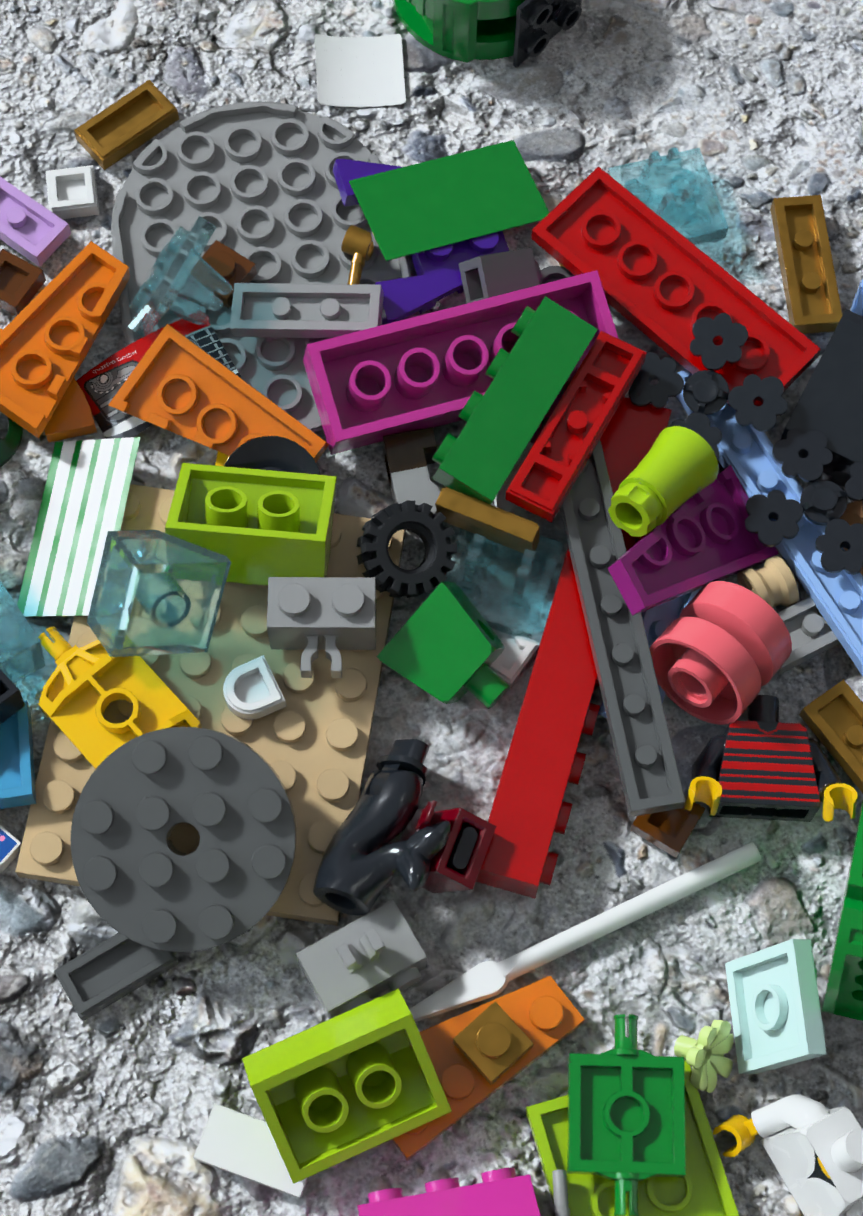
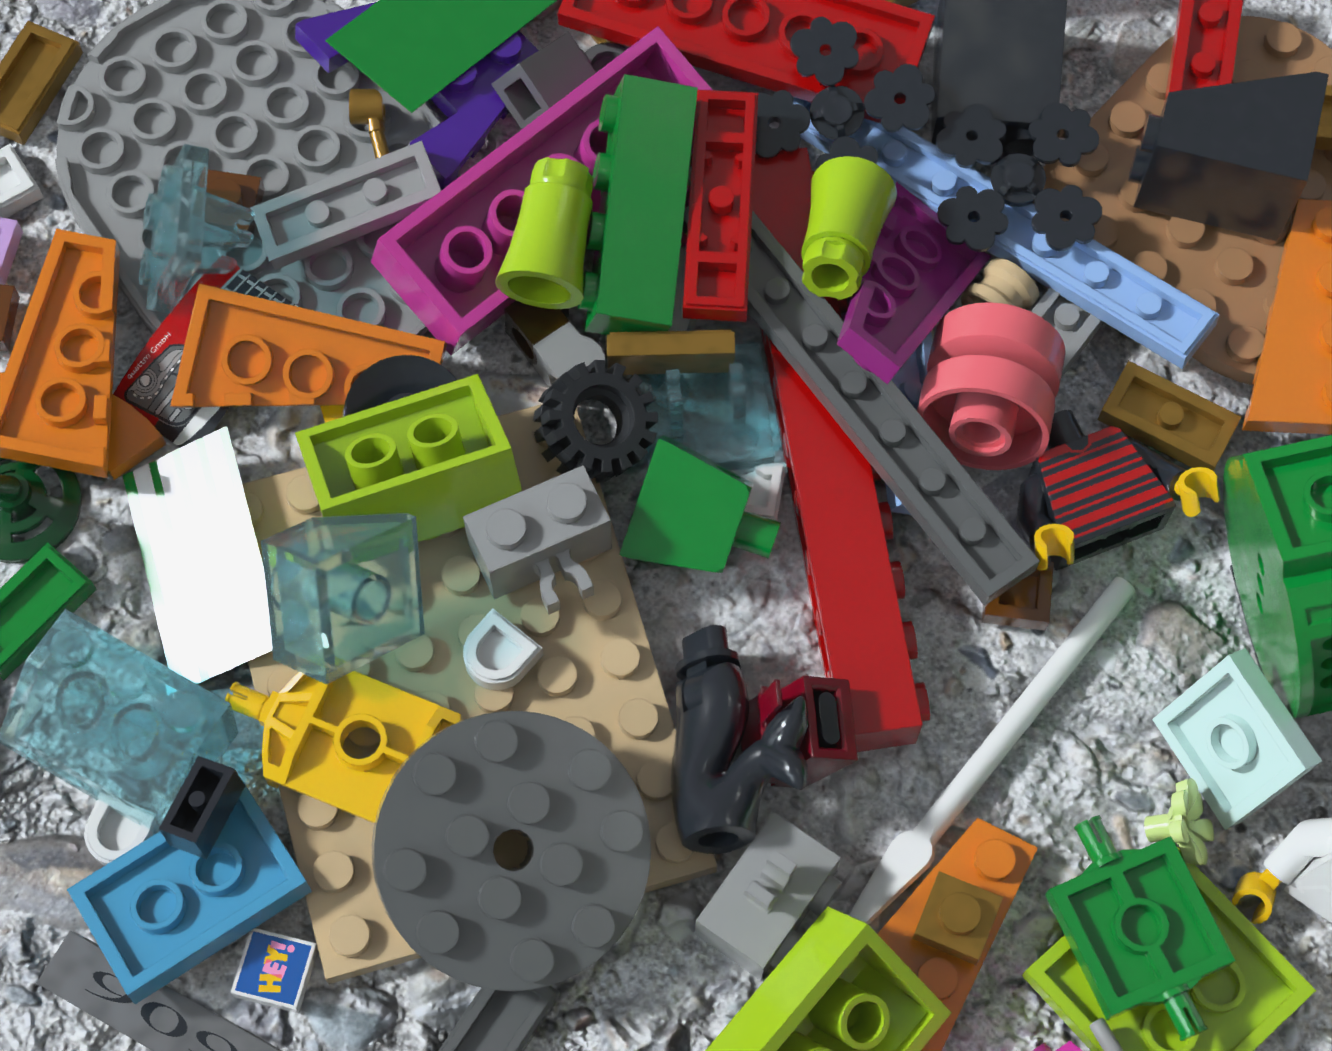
camera: 25 degrees left, 0 degrees up
none -> lime plant [495,157,593,309]

